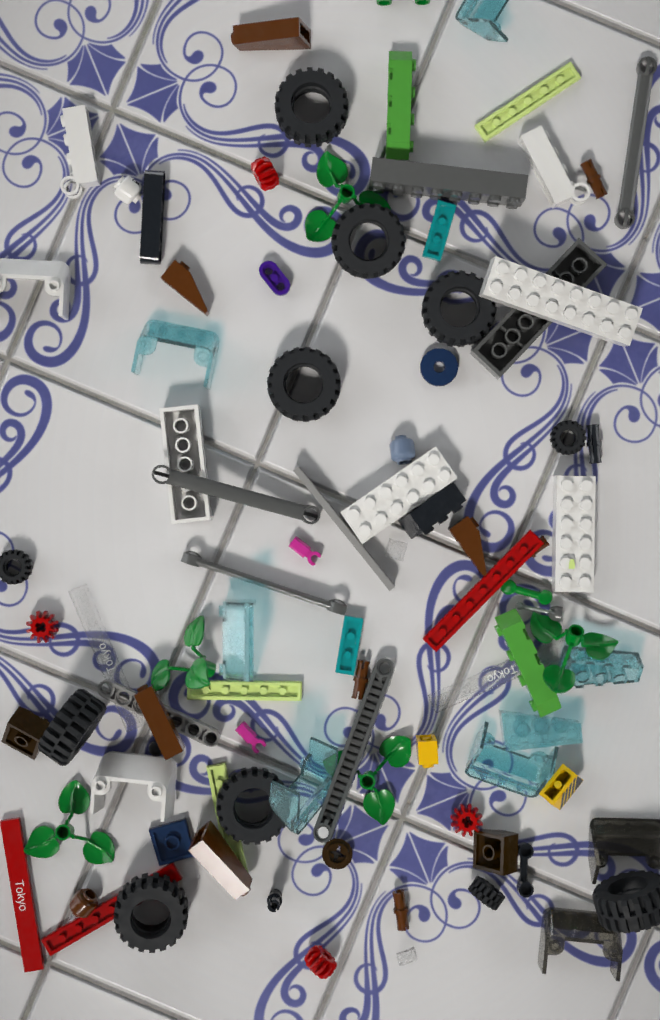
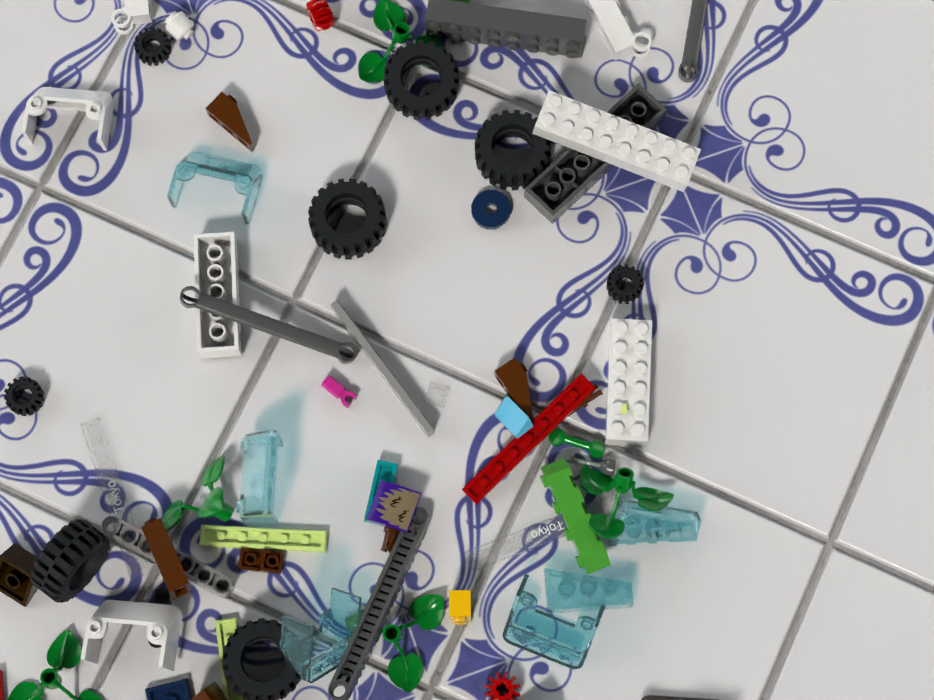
camera: 10 degrees right, 15 degrees down
red gear [26,611,59,643] -> none
black beam [140,170,165,265] -> none
dark grey piece [181,551,347,615] -> none
dark pink bar [235,721,266,754] -> none
dark purple plate [259,261,290,296] -> none
white brick [340,446,457,544] -> none
sand blue head [389,435,416,465] -> none
black wedge [398,482,466,539] -> none
teal plate [422,200,457,262] -> none
yellow brick [539,764,584,810] -> none
reddish brown pin [580,159,608,200] -> none
black pin [586,424,602,464] -> none
none -> black tyre [134,27,171,66]
none -> reddish brown slope [237,547,284,574]
none -> slope [366,480,422,533]
none -> medium azure slope [494,396,534,439]

